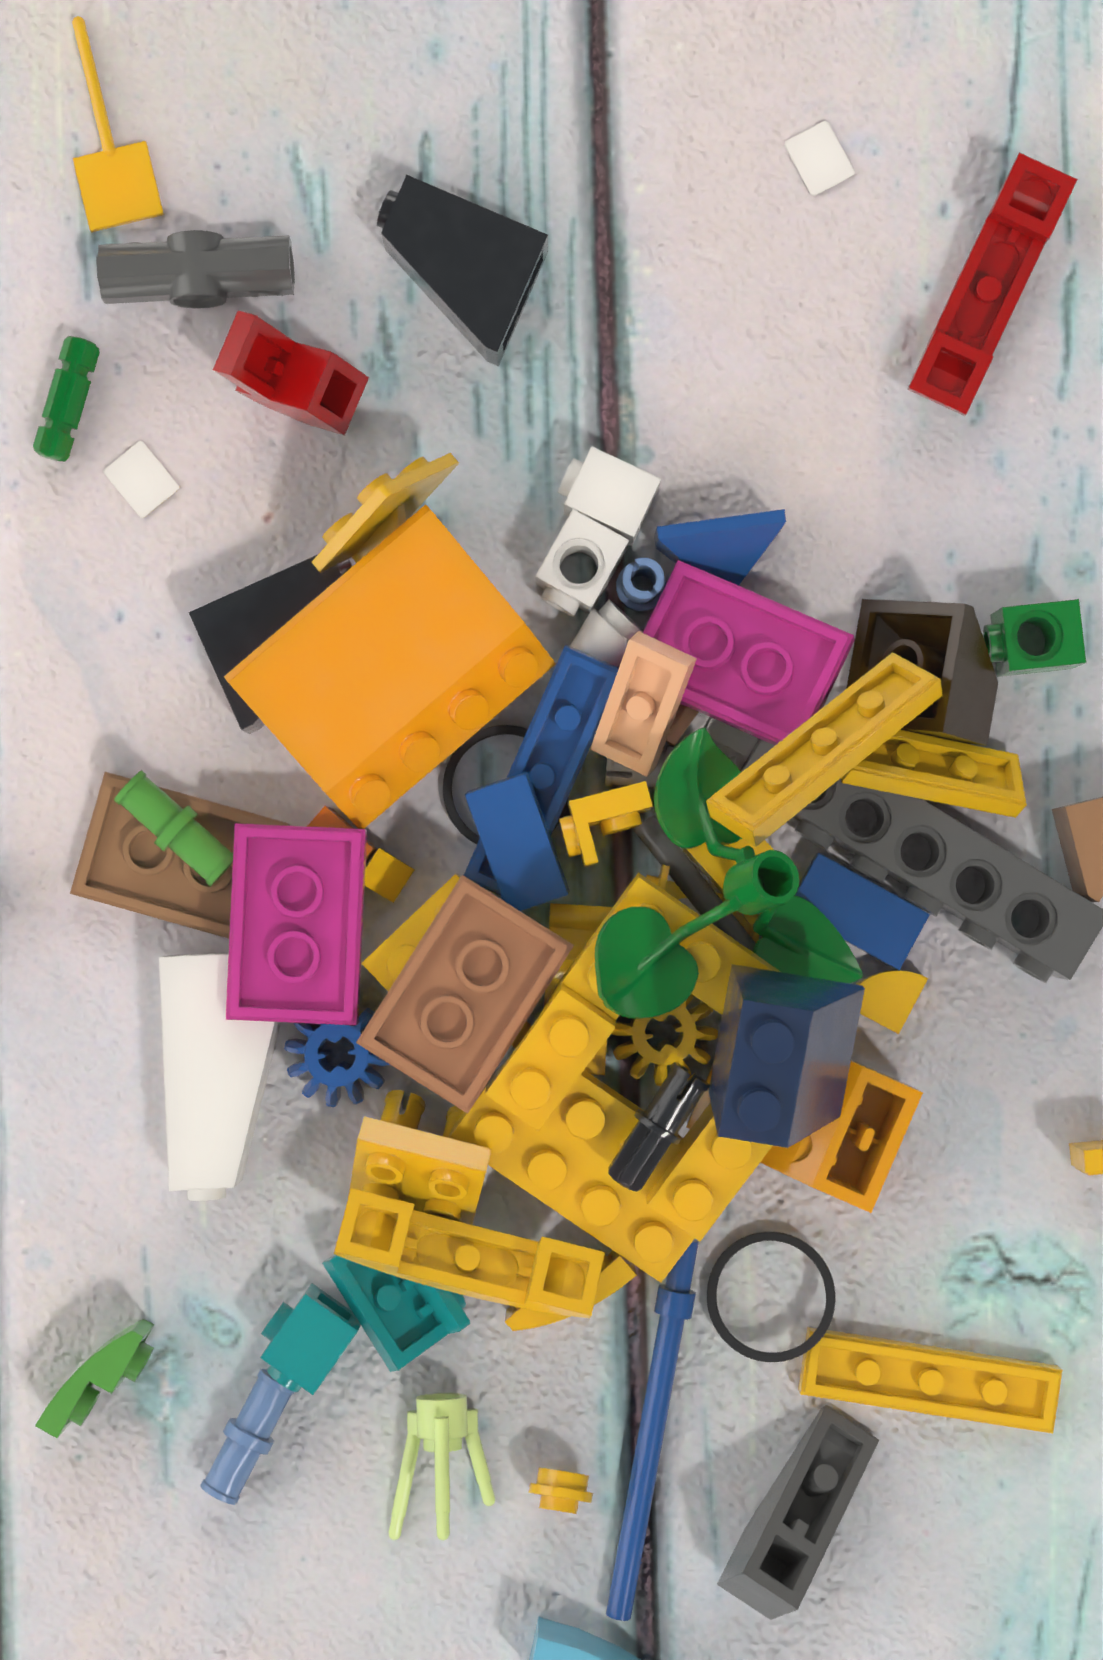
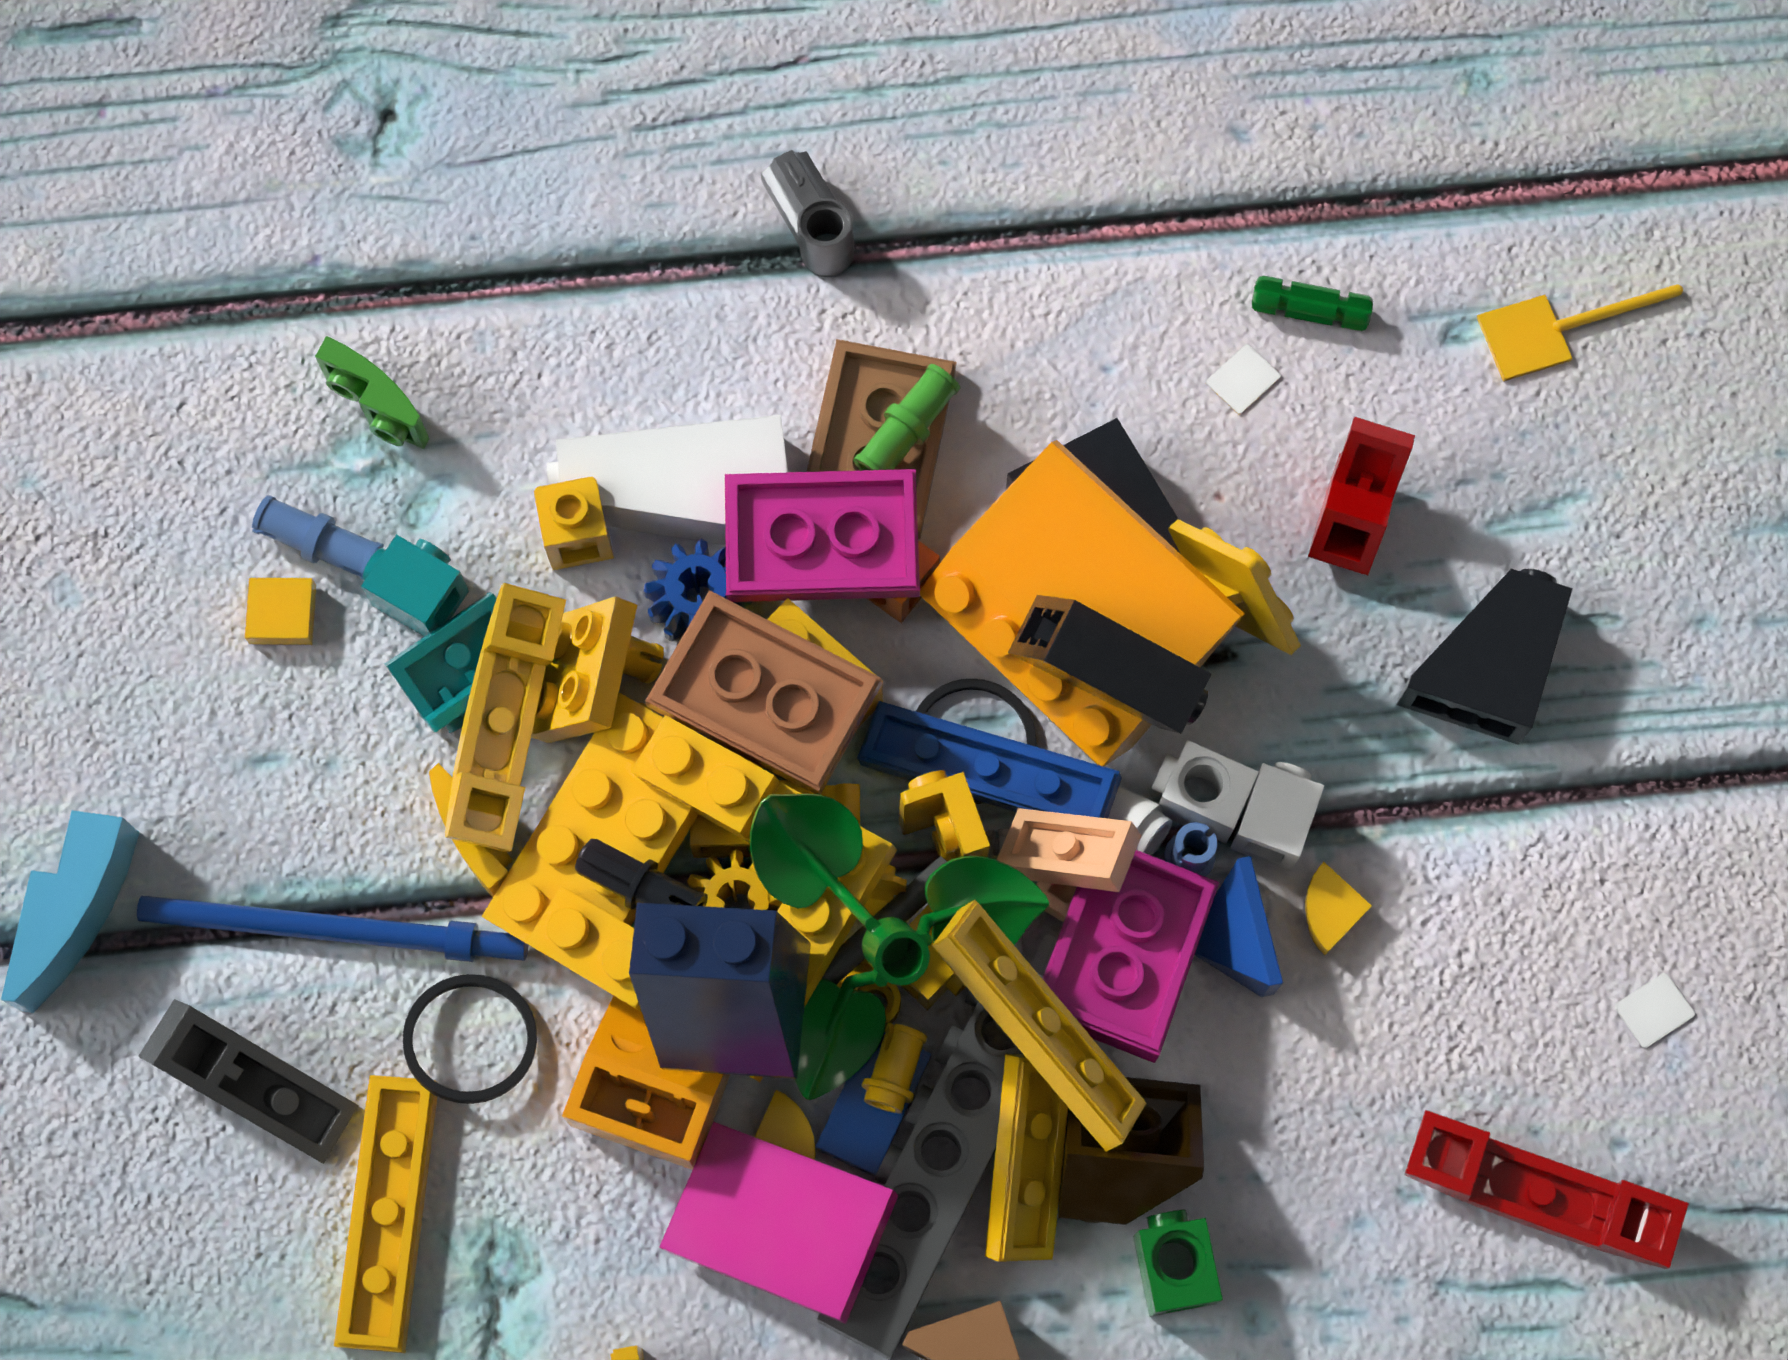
camera: 85 degrees right, 15 degrees down
dark grey piece [96,230,295,308] -> none
yellow piece [365,848,415,903] -> none
yellowish green plant [389,1393,495,1540] -> none
blue tile [465,771,570,911] -> none
yellow plate [528,1467,593,1514] -> none
none -> yellow tile [245,578,317,645]
none -> yellow bracket [534,477,614,570]
none -> dark pink tile [659,1122,898,1324]
none -> yellow pin [861,1023,927,1114]
none -> black slope [1008,595,1212,734]
none -> yellow tile [1305,861,1372,956]

